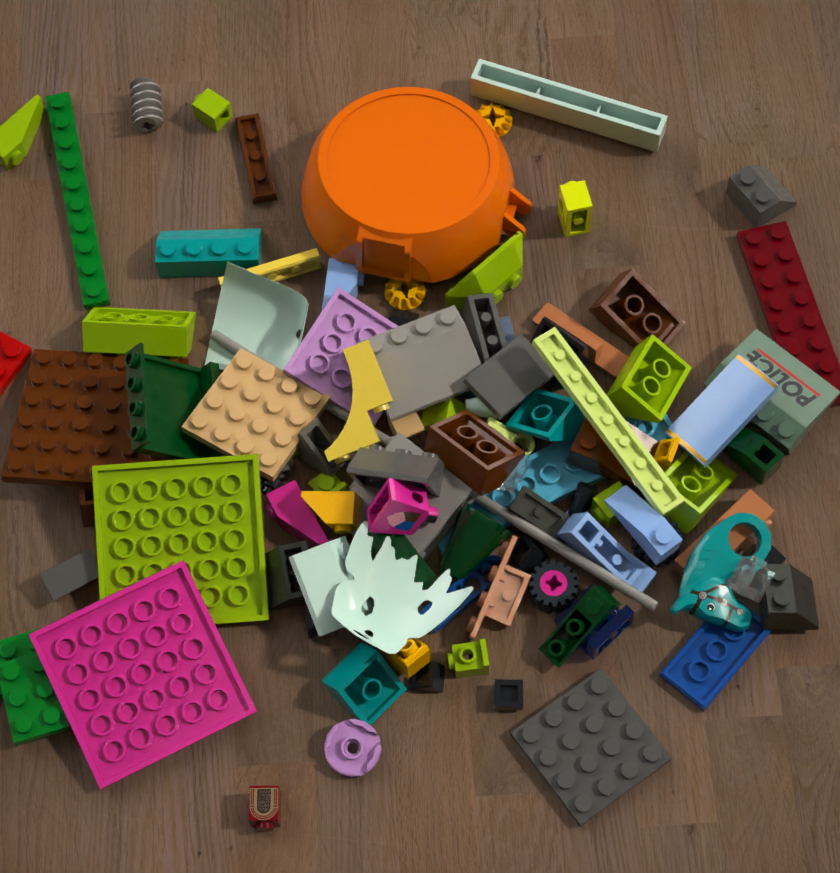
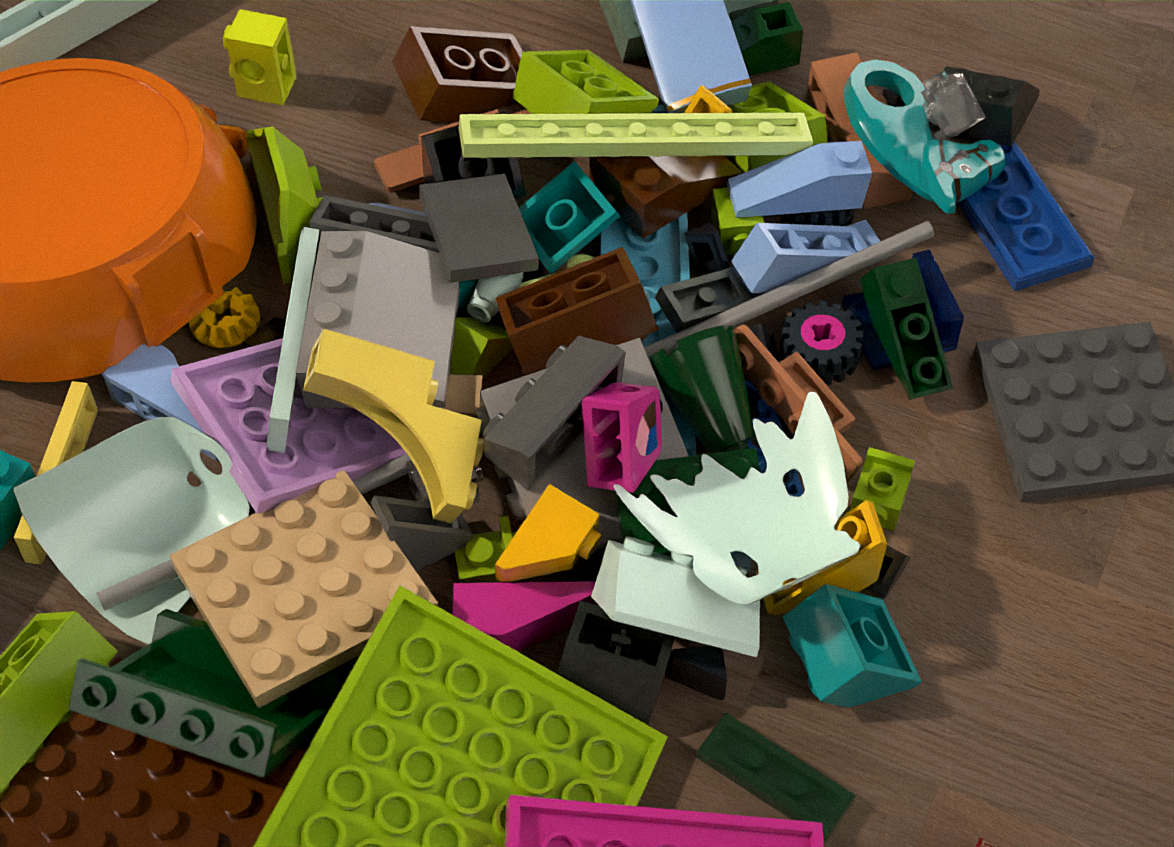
camera: 65 degrees left, 10 degrees down
lavender plate [324,719,382,777] -> none
black plate [495,679,523,710] -> none
none -> light aqua tile [266,227,319,453]
none -> clear green tile [697,713,856,842]

